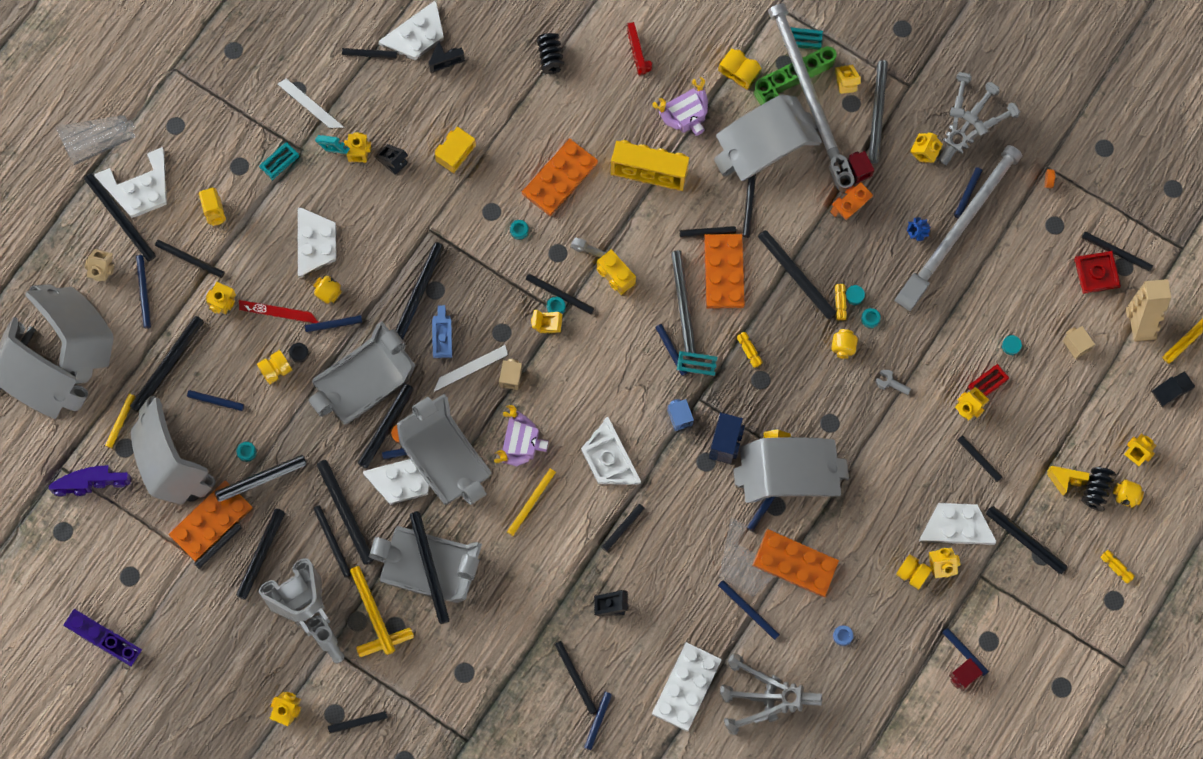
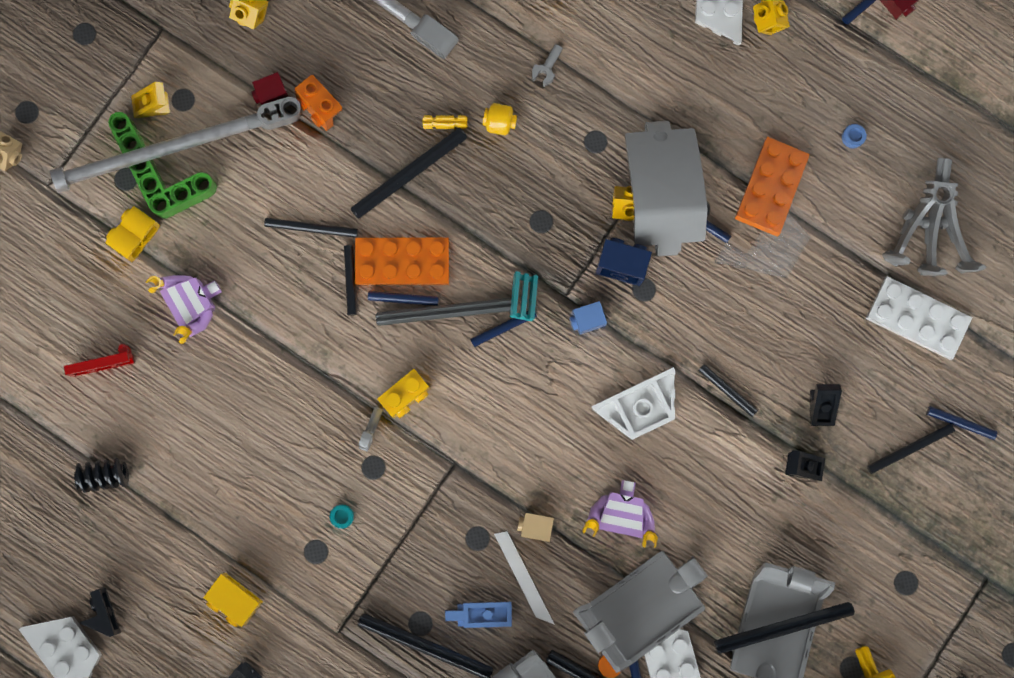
camera: 90 degrees left, 10 degrees up
yellow bar [507,468,556,536] -> none
orange plate [522,138,598,216] -> none
black bar [525,273,595,315] -> none
yellow bracket [531,310,563,333] -> none
teal tile [547,297,566,314] -> none
yellow brick [611,140,690,191] -> none
light grey panel [714,95,822,181] -> none
dark blue bar [718,580,780,640] -> none
yellow axle [737,332,762,368] -> none
teal tile [790,27,823,50] -> none
teal tile [846,285,865,305] -> none
teal tile [861,308,881,328] -> none
dark grey axle [869,60,888,164] -> none
yellow wheel [896,554,932,590] -> none
blue gear [907,217,931,241] -> none
none -> dark blue bar [368,291,439,306]
none -> black slope [785,450,825,481]

